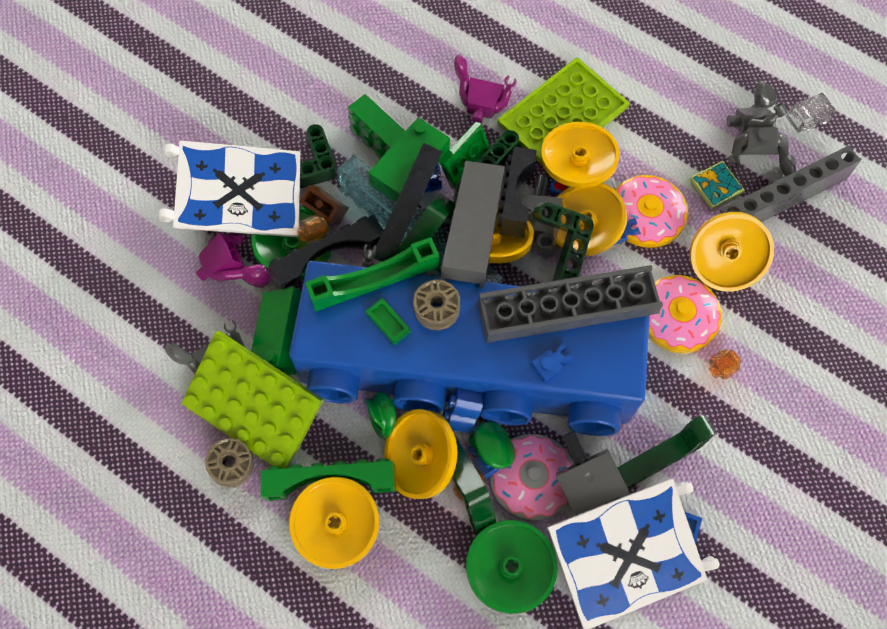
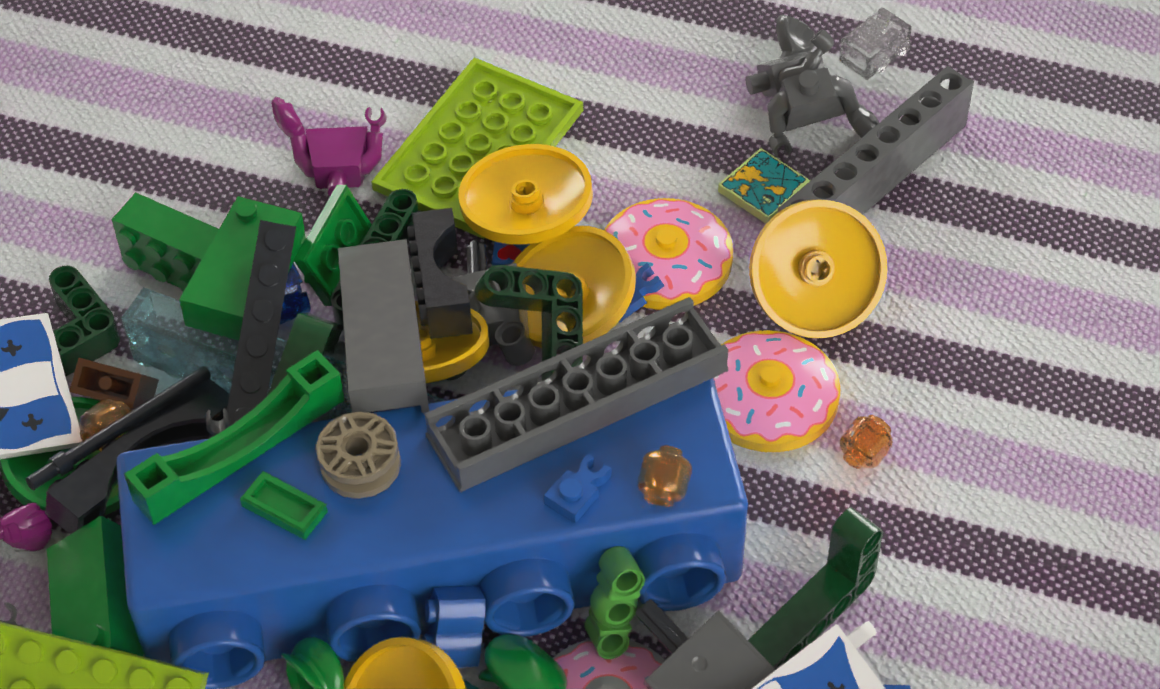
camera: 15 degrees left, 15 degrees down
none -> black bar [25,366,211,490]
none -> bright green piece [585,546,645,659]
none -> clear orange head [637,445,692,507]

